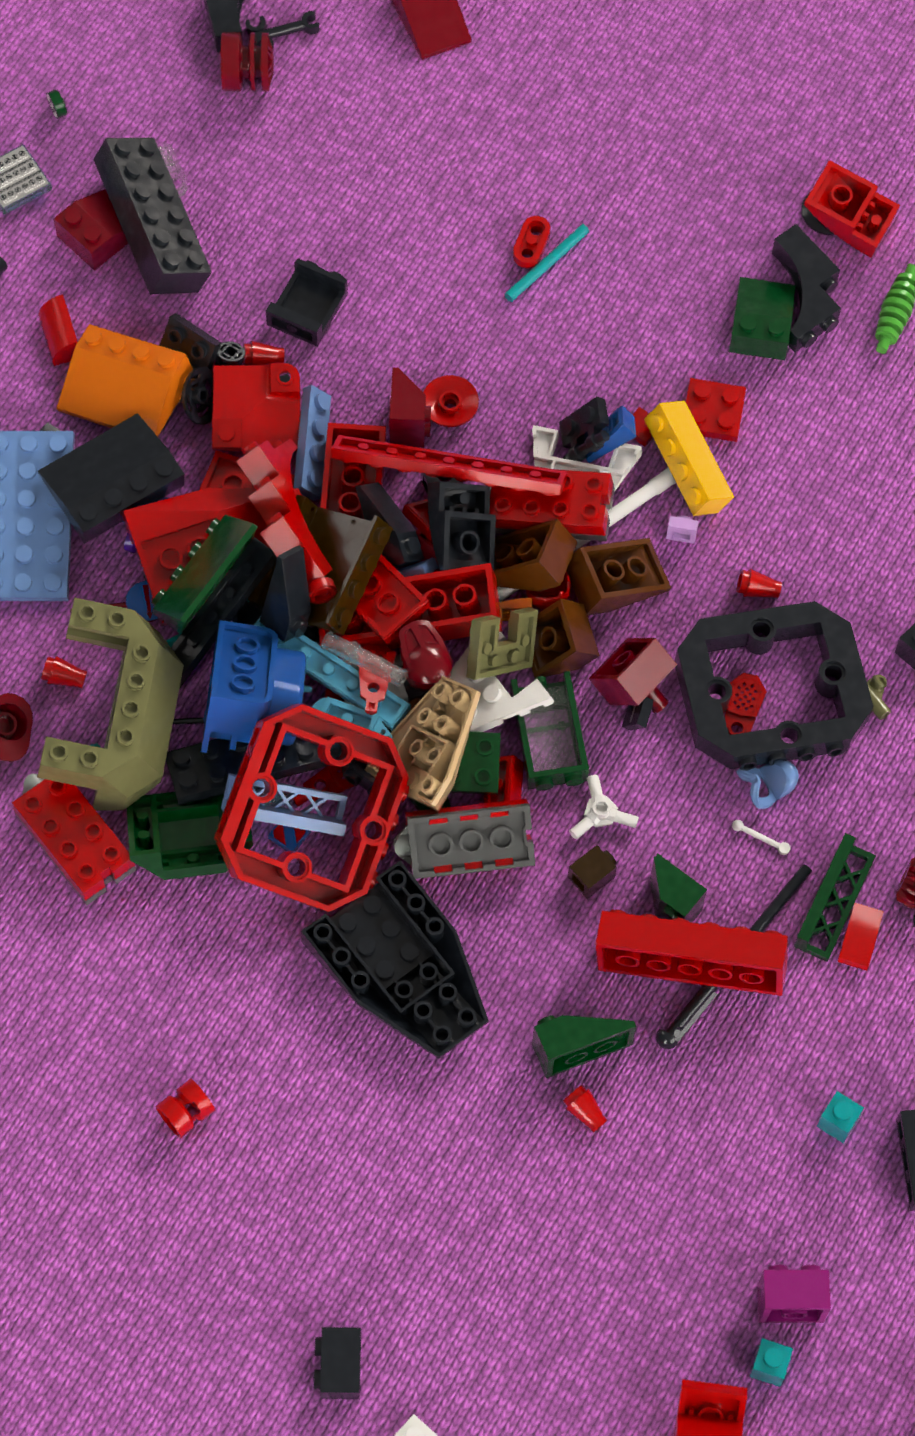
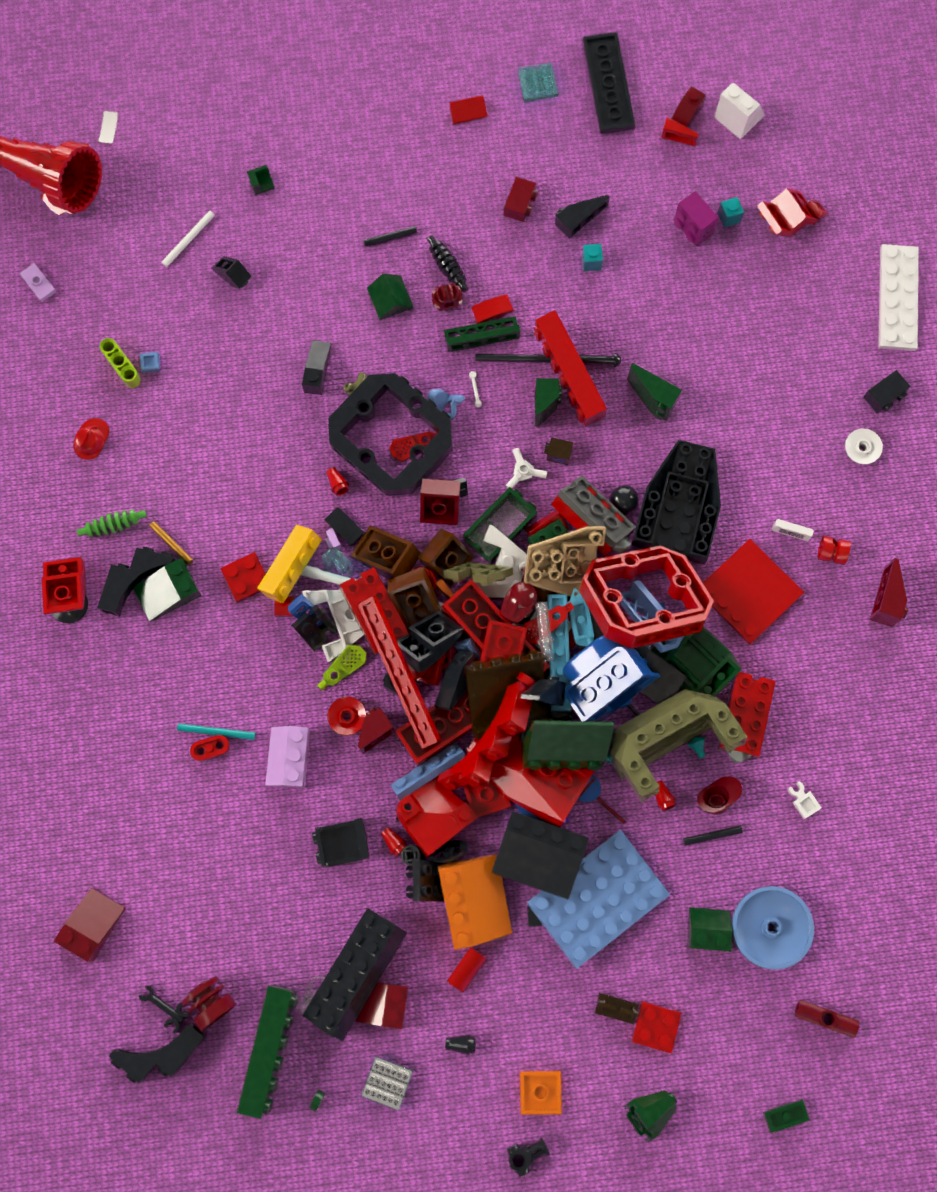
camera: 125 degrees left, 10 degrees up
red cone [563,1085,608,1133] -> none
none -> pearl gold bar [149,521,193,565]
none -> dark green brick [237,984,299,1119]
none -> lavender slope [265,726,311,789]
none -> lime piece [317,645,366,690]
none -> clear light blue bracket [321,547,354,576]
none -> black tile [324,507,365,547]
none -> black hair [609,485,639,515]
none -> red plate [703,539,804,645]
none -> white tile [772,519,814,541]
none -> white dish [845,428,883,465]
none -> dark red slope [869,558,908,627]

